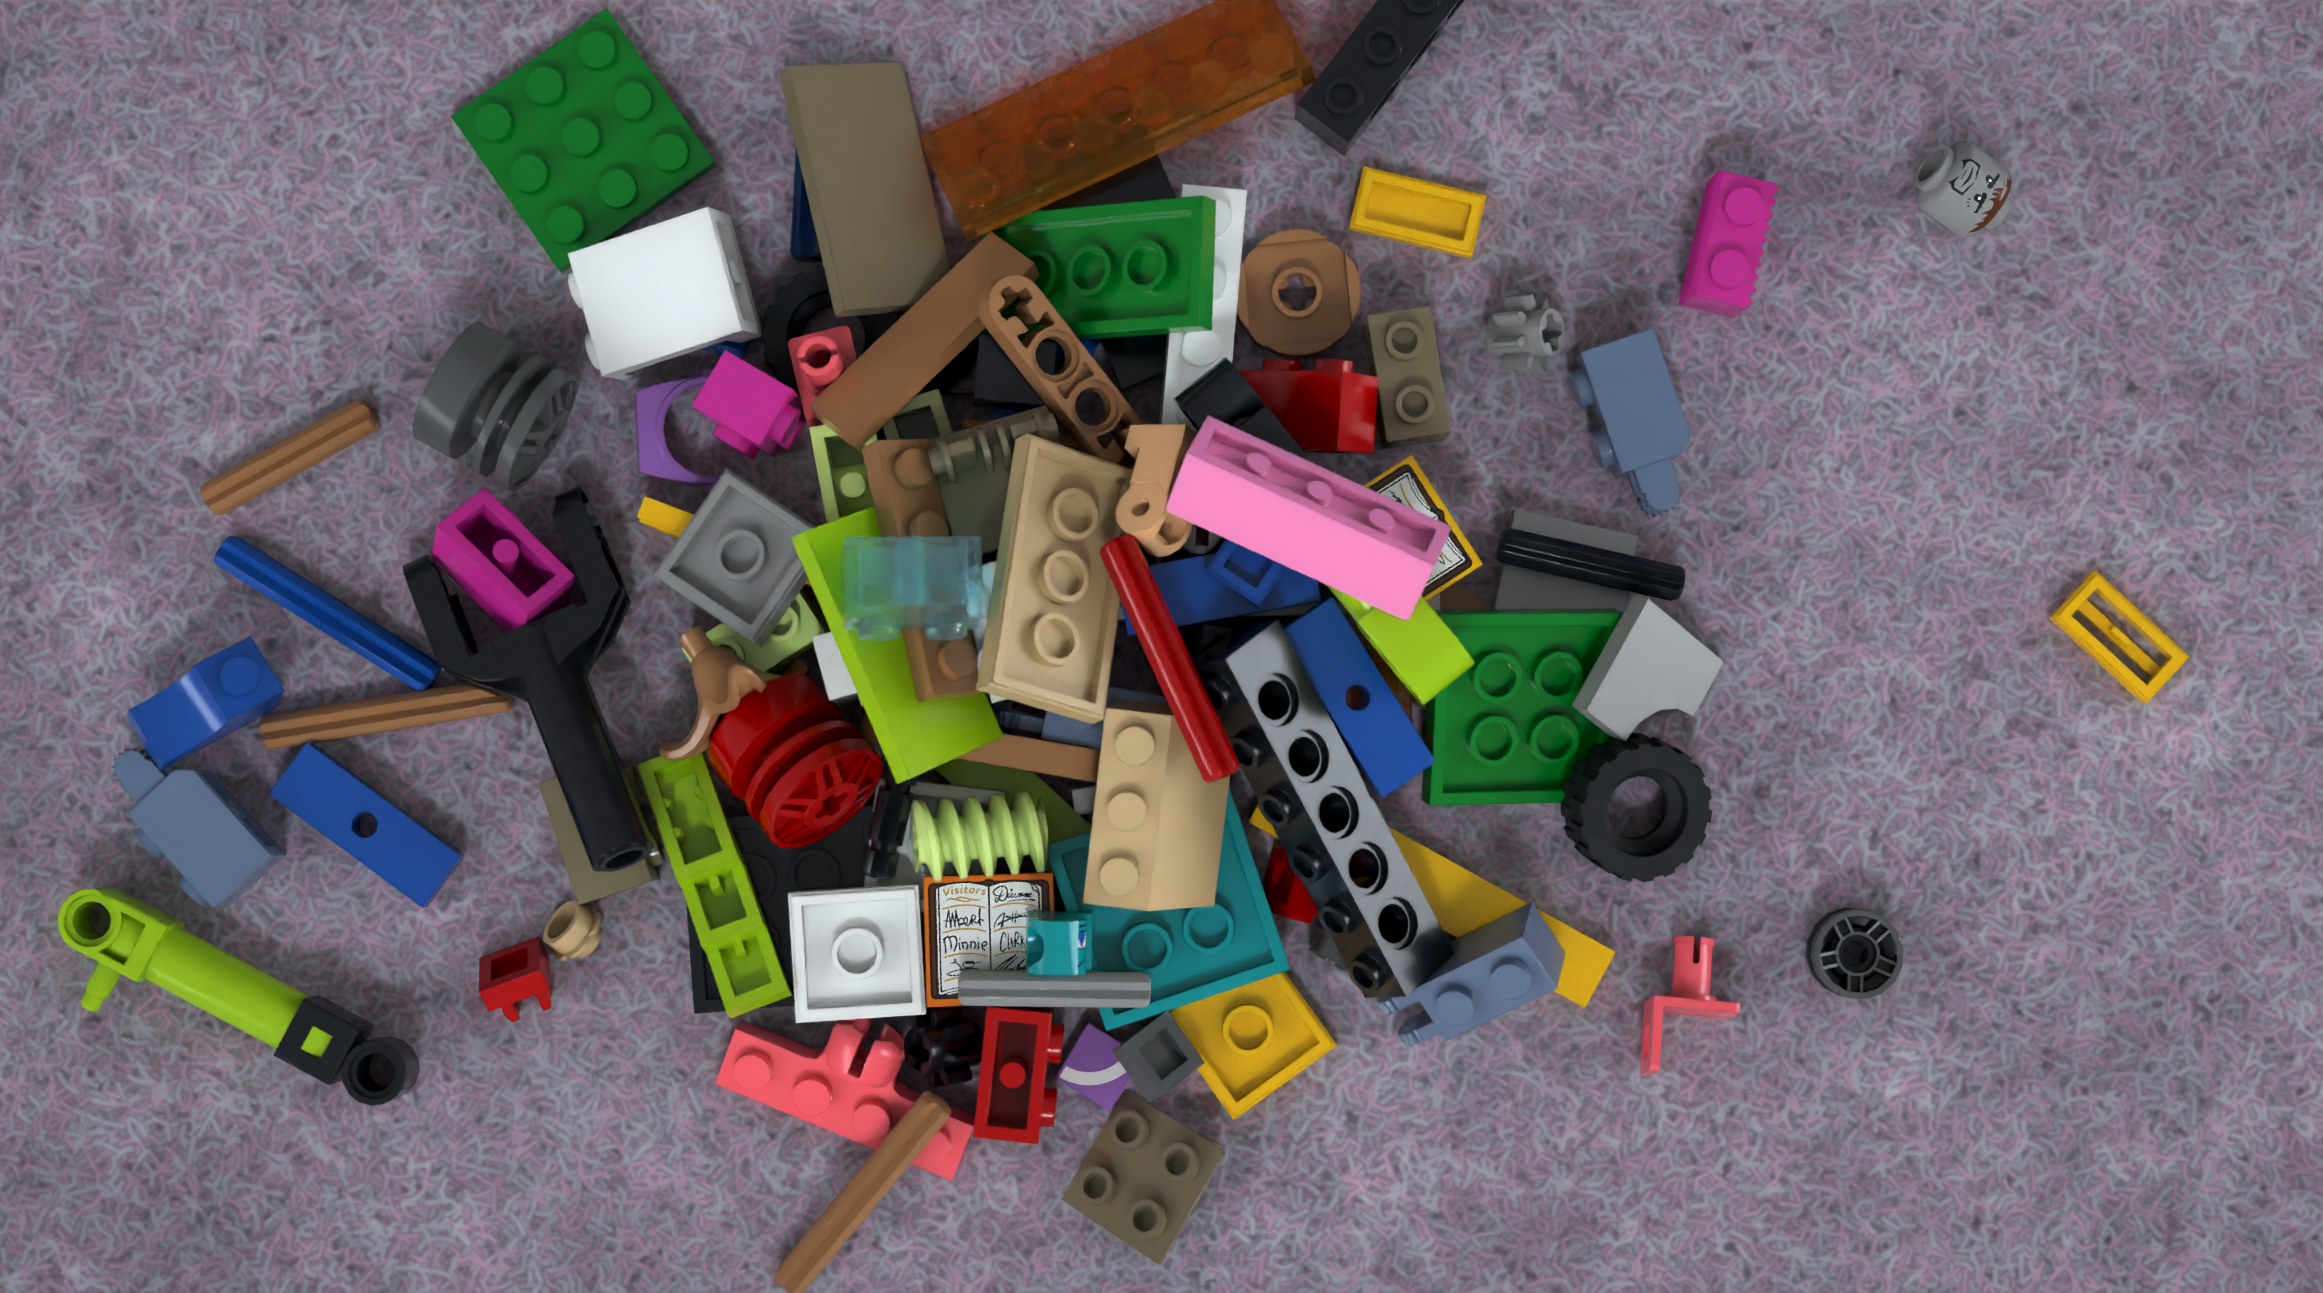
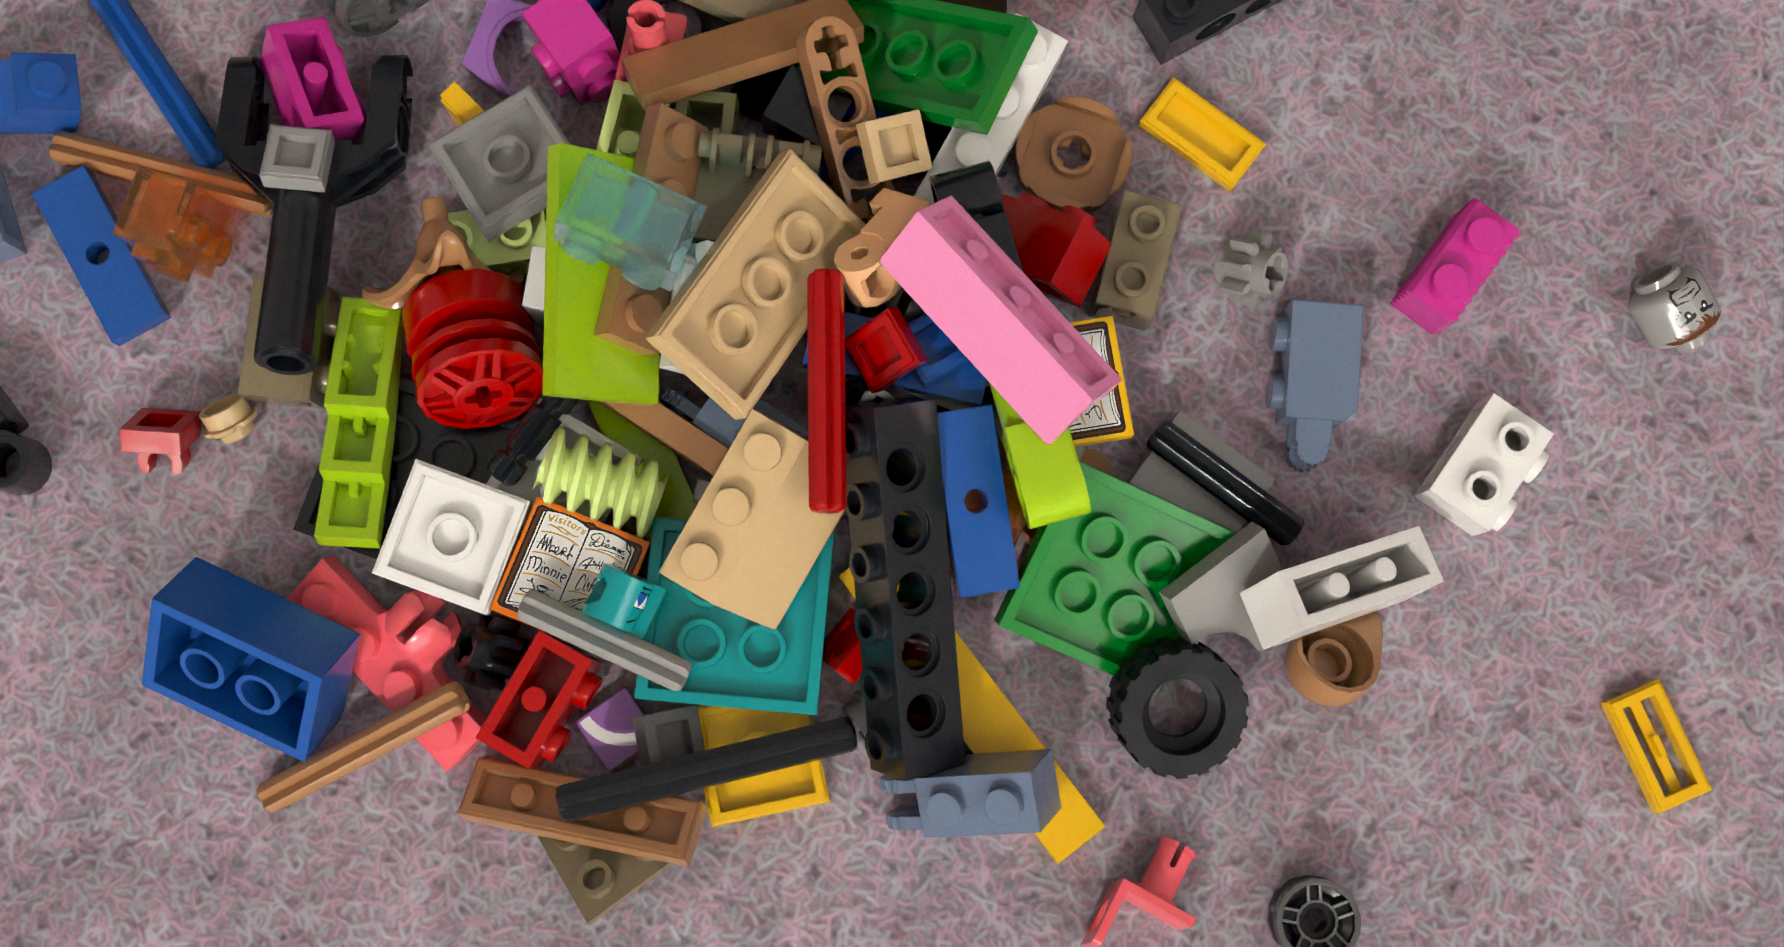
camera: 20 degrees right, 5 degrees down
none -> clear orange brick [112,166,235,282]
none -> blue brick [142,557,361,762]
none -> light grey tile [259,124,335,193]
none -> medium nougat tile [457,756,708,867]
none -> black axle [556,717,857,822]
none -> red tile [845,307,928,393]
none -> tan plate [856,109,933,184]
none -> white brick [1240,526,1444,650]
none -> medium nougat cap [1284,611,1383,708]
none -> white brick [1414,393,1554,536]

